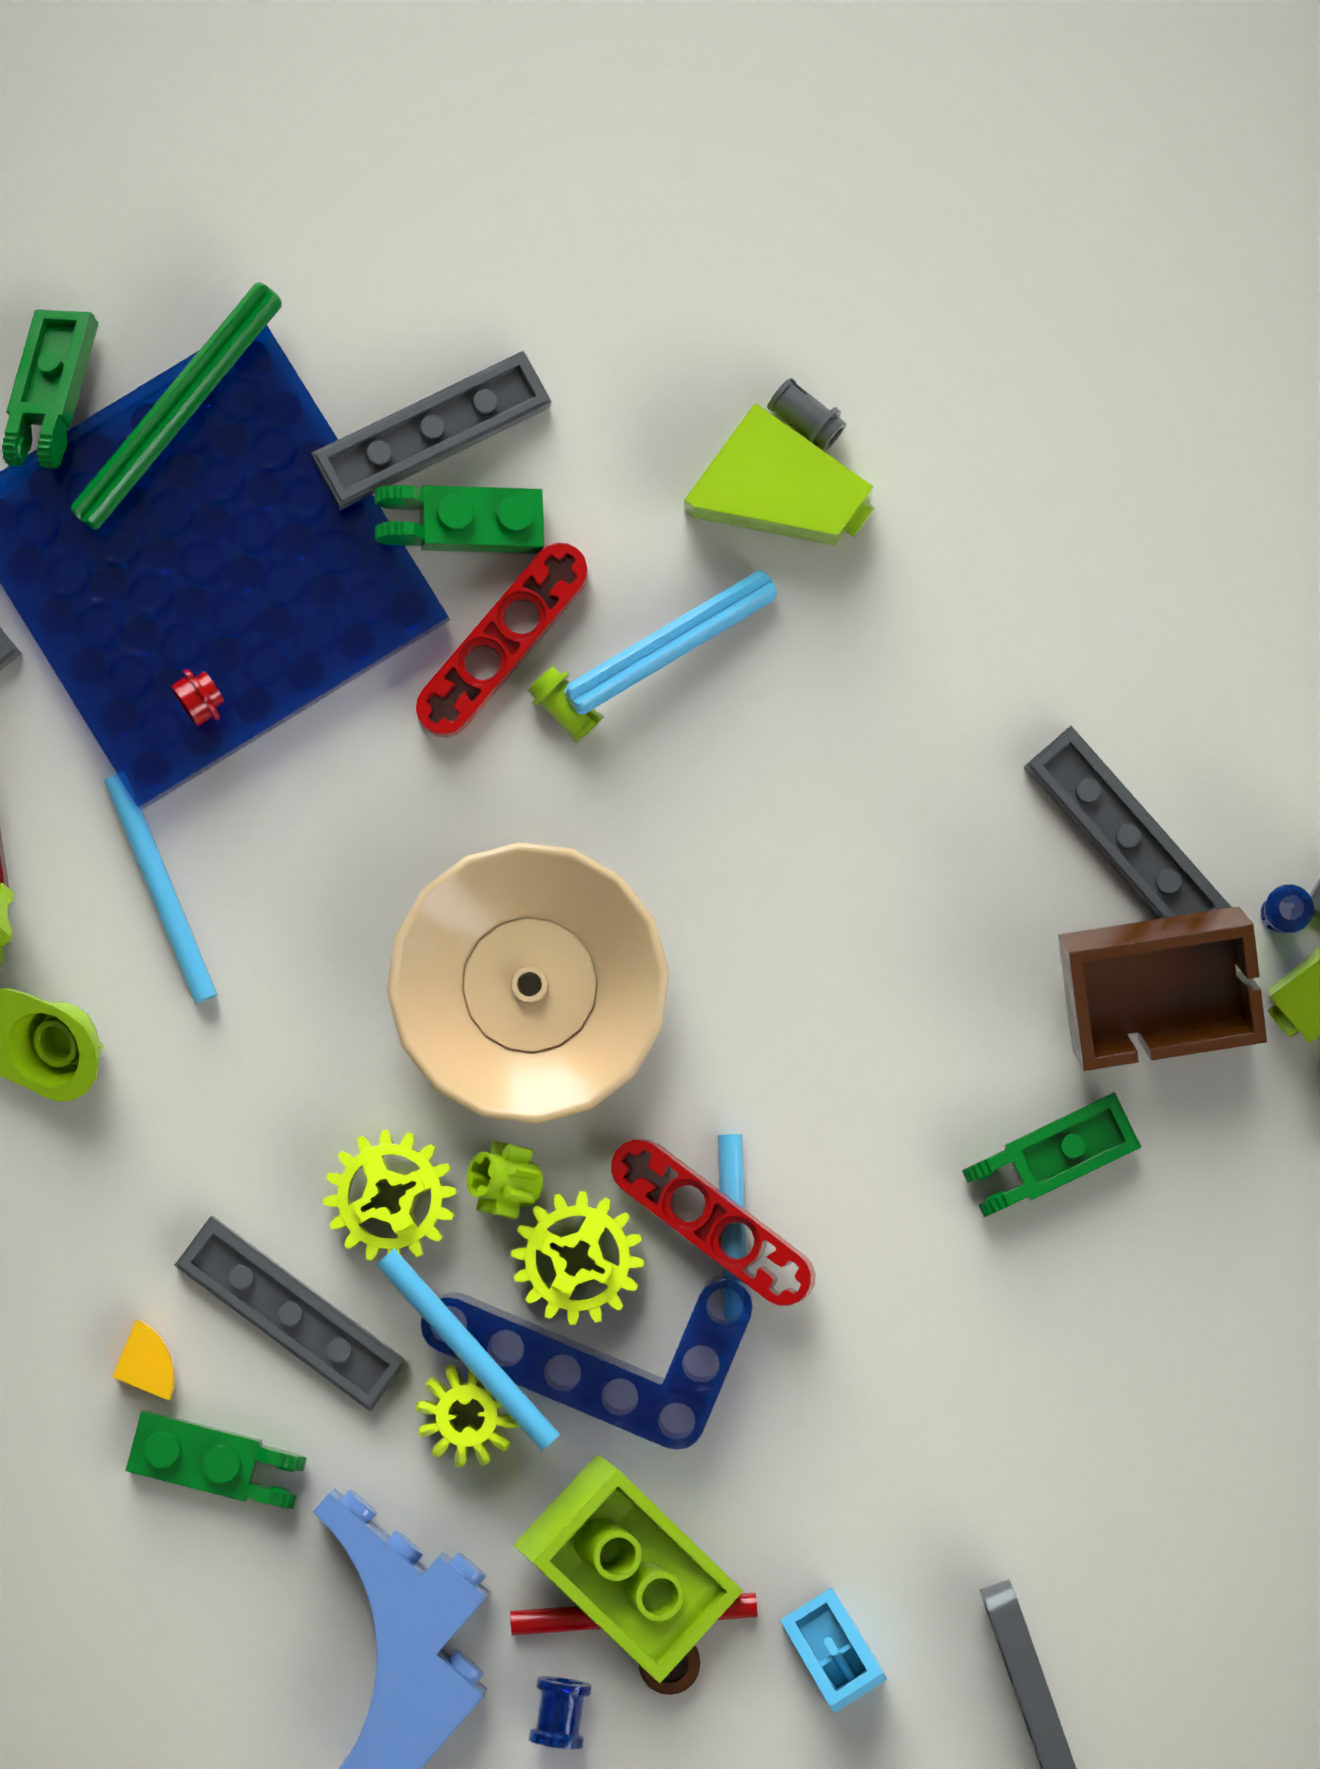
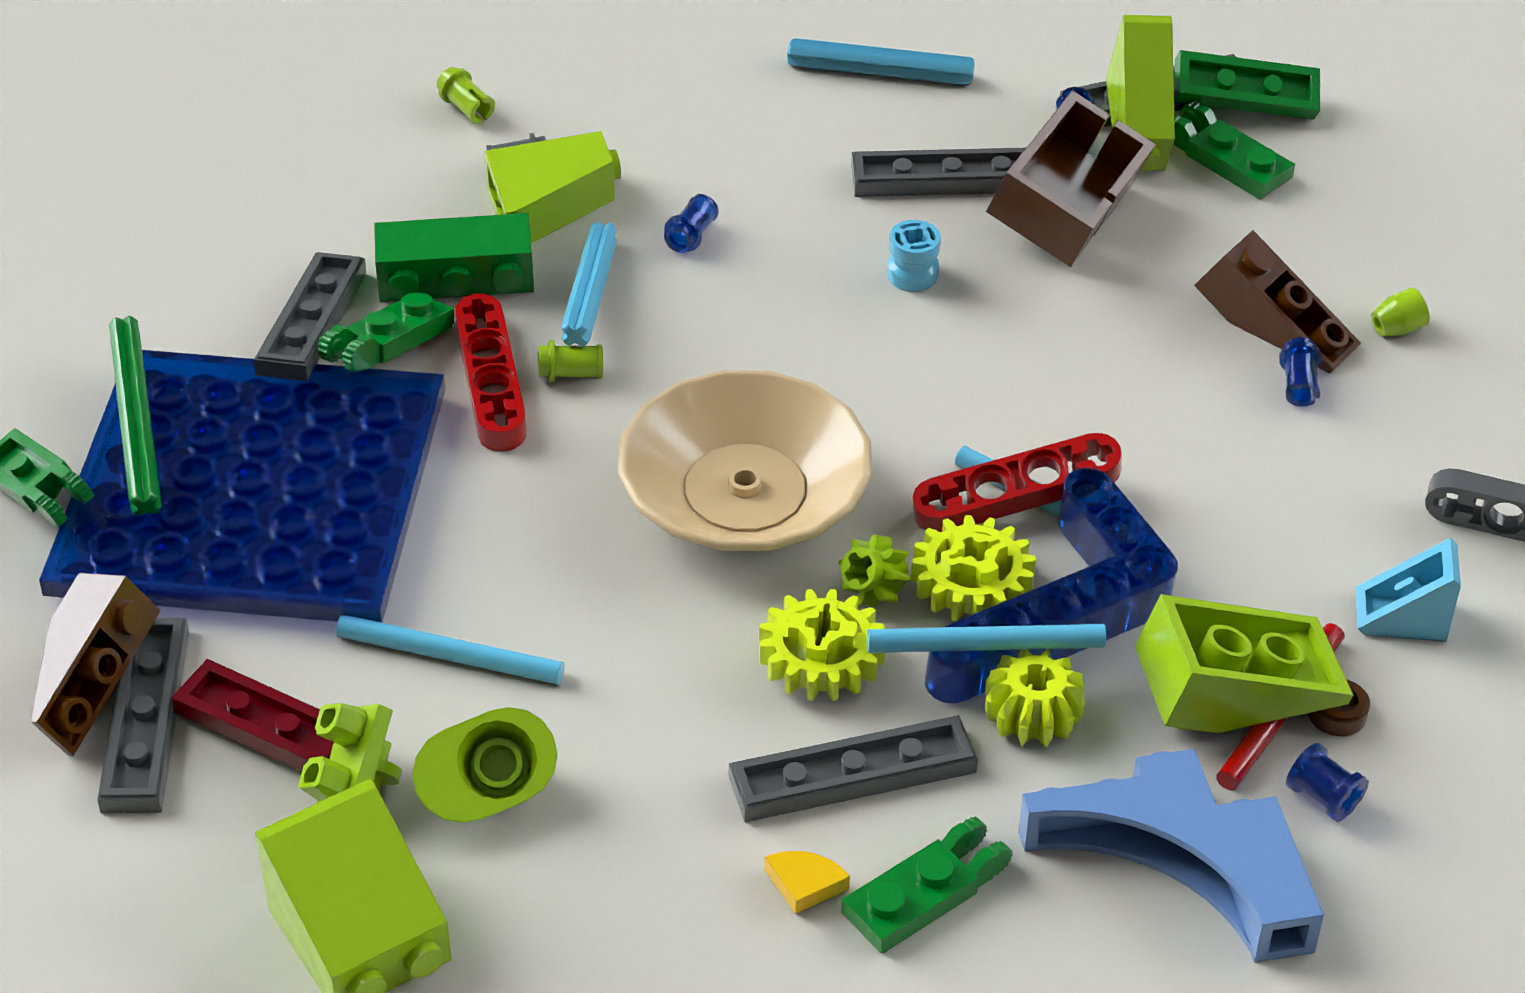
camera: 55 degrees left, 40 degrees down
red plate [170,669,225,727] -> none
green hinge [962,1092,1142,1217] -> none
none -> green brick [374,213,534,302]
none -> lime pin [436,67,495,124]
none -> clear blue pin [664,194,719,253]
none -> medium azure axle [787,38,975,85]
none -> medium azure wheel [888,220,941,292]
none -> reddish brown slope [1194,230,1361,374]
none -> clear blue pin [1279,337,1322,407]
none -> lime hose [1371,287,1430,336]

